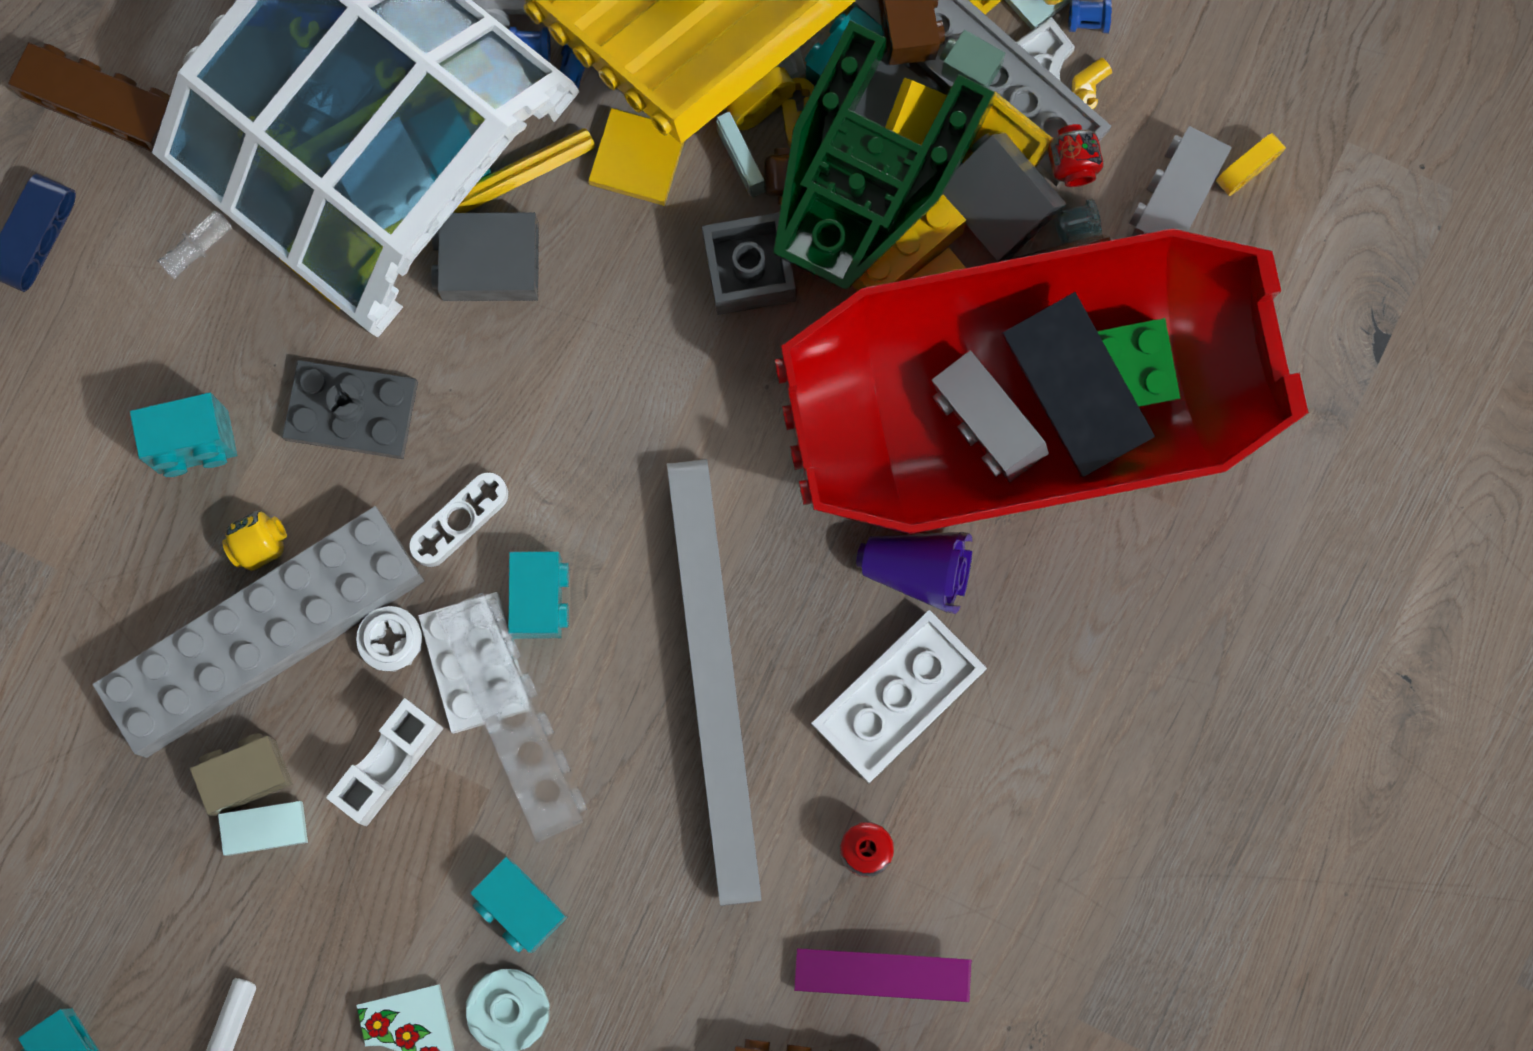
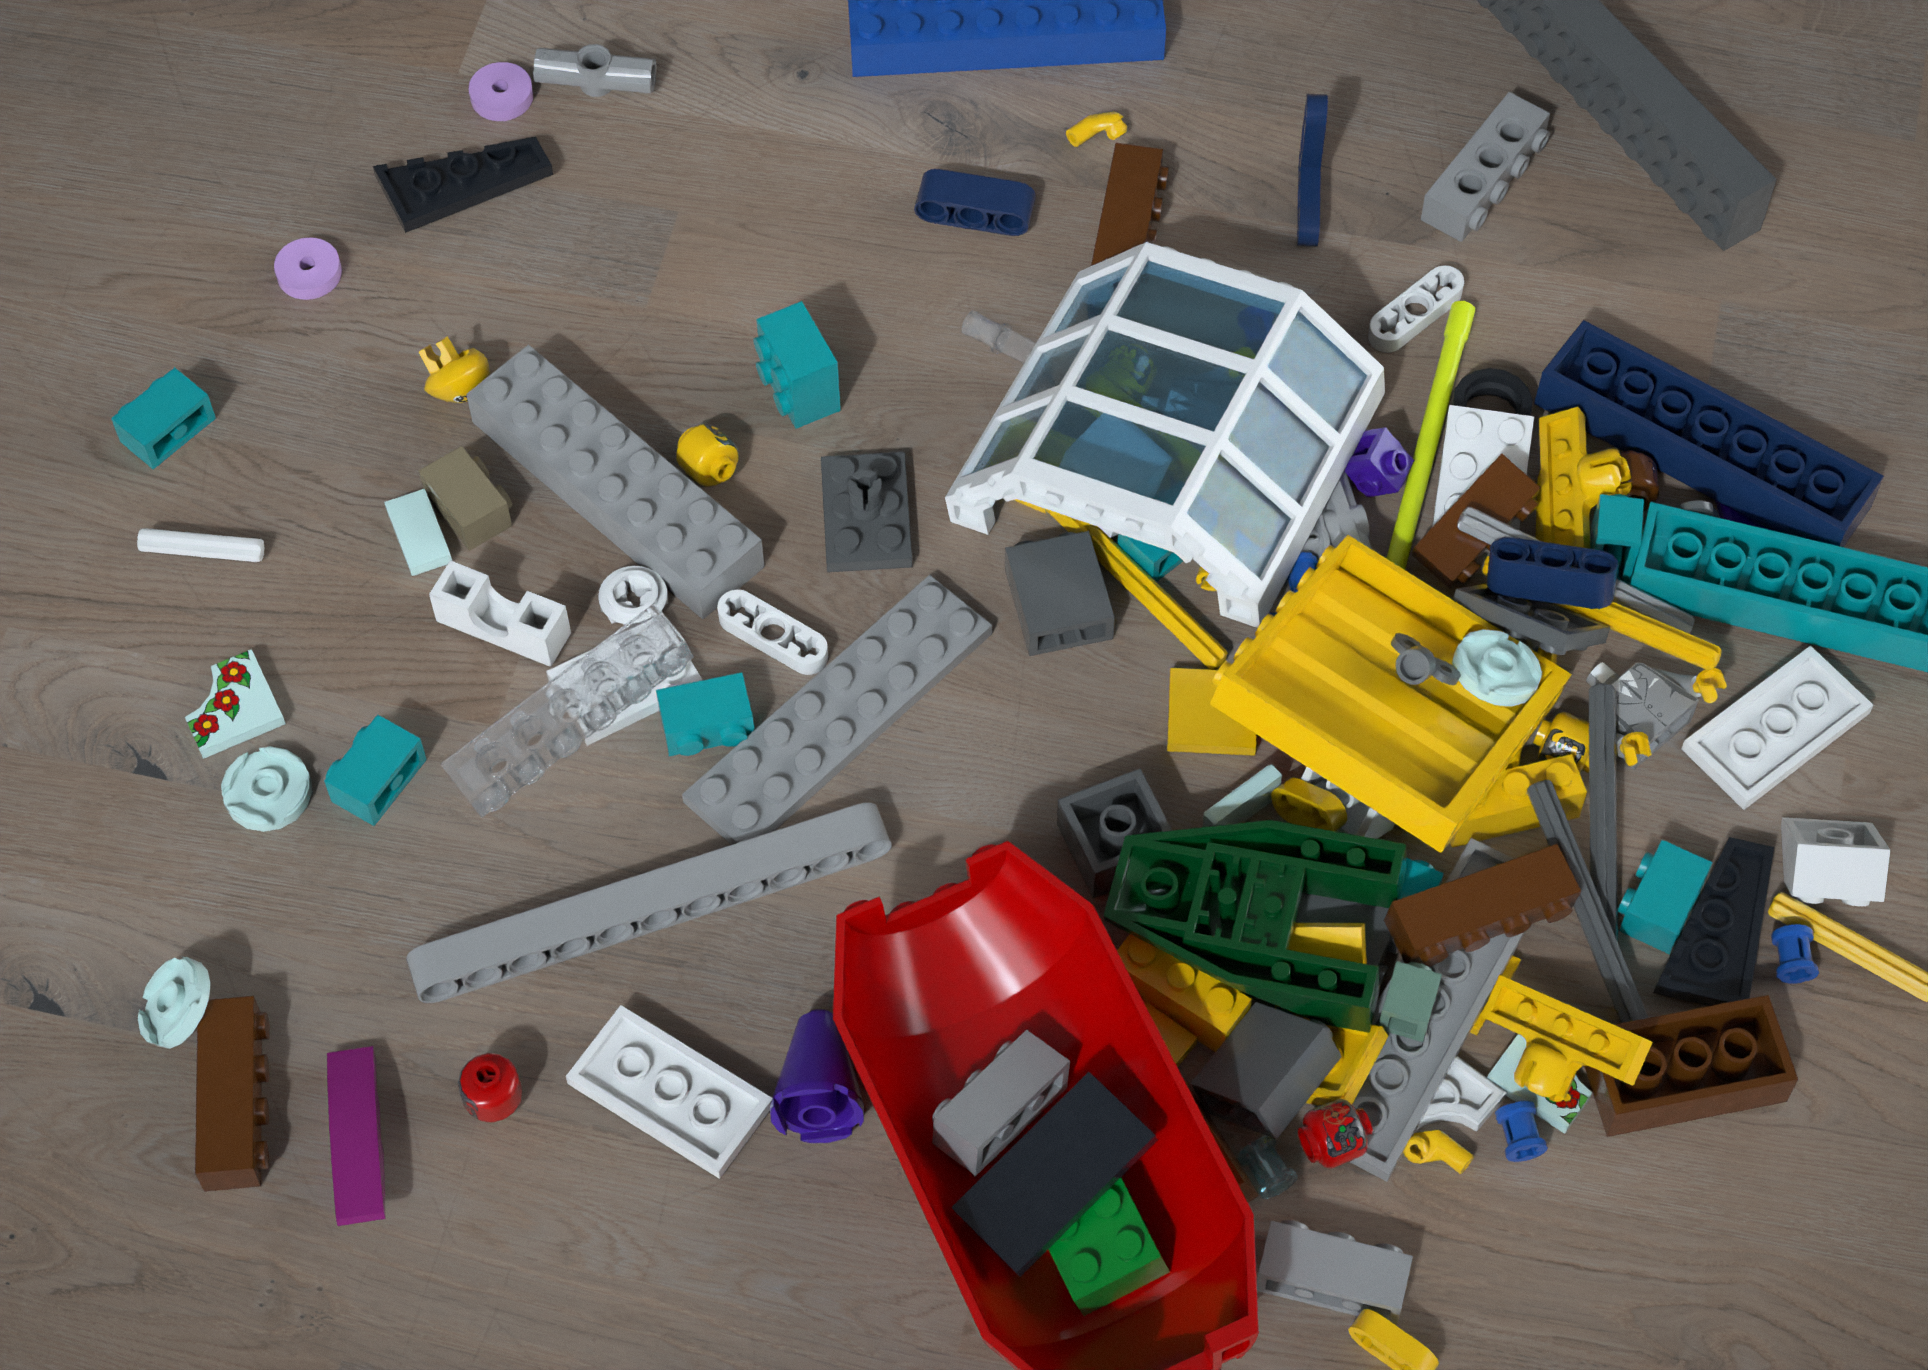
camera: 75 degrees right, 20 degrees down
none -> yellow piece [419,336,490,403]
none -> light grey plate [682,575,992,845]

